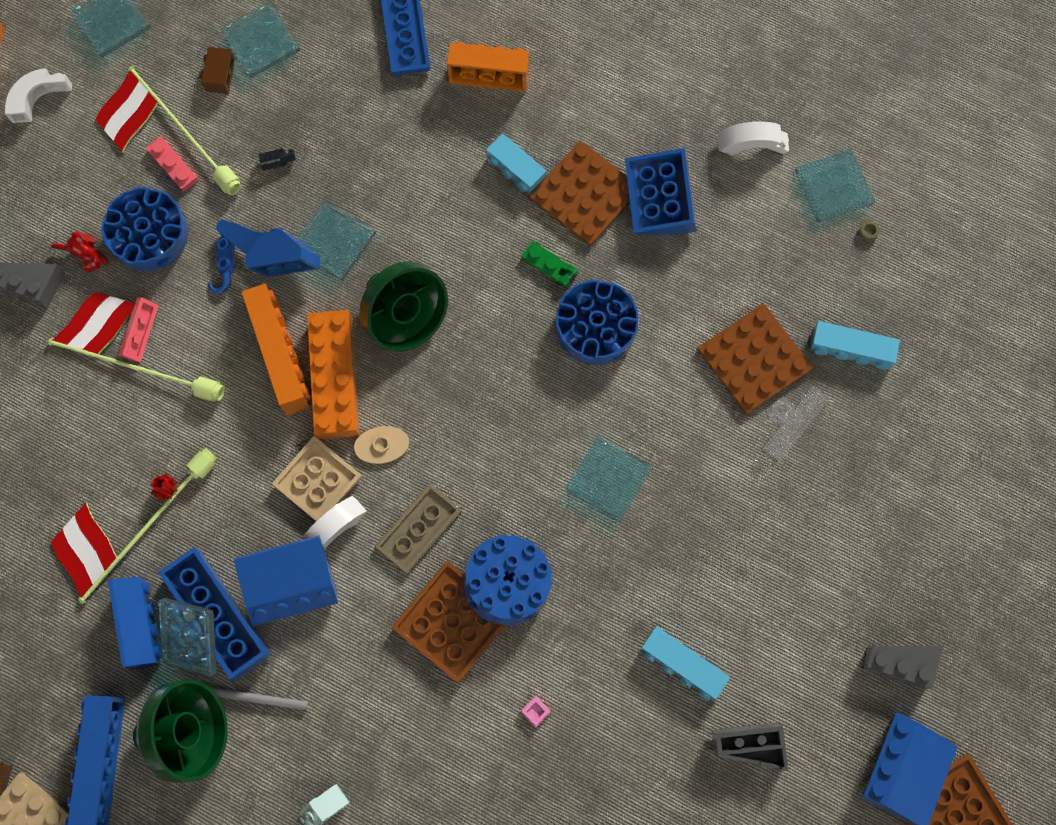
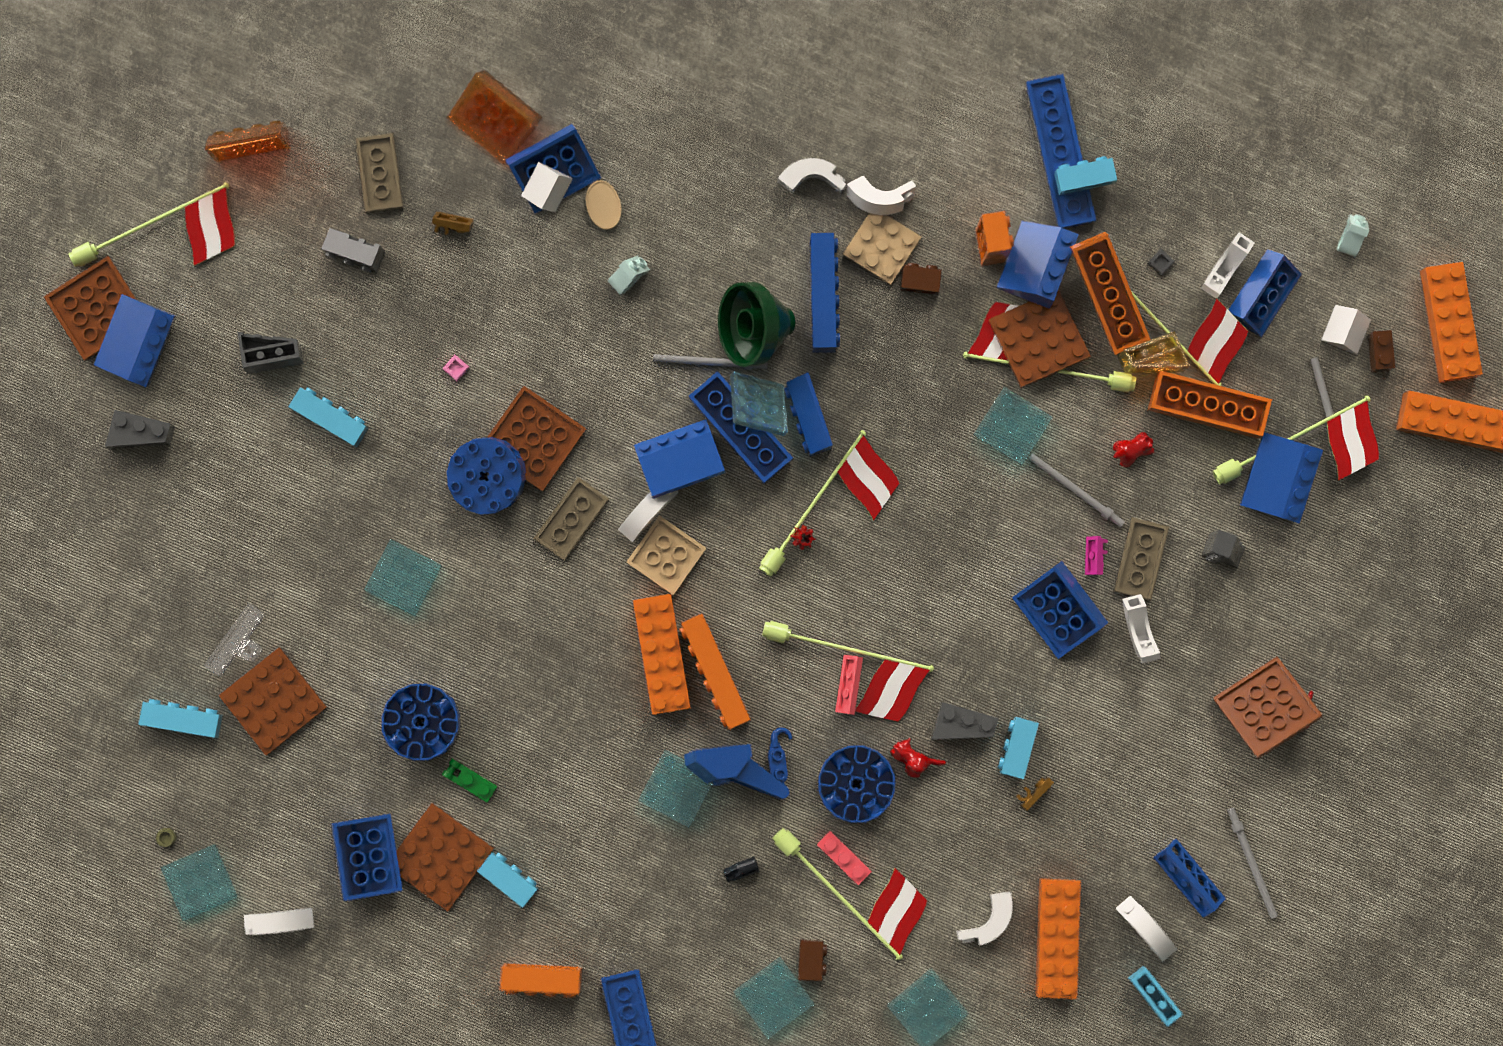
camera: 175 degrees right, 10 degrees up
tan piece [354,426,410,464] -> none
dark green cone [359,261,448,352] -> none

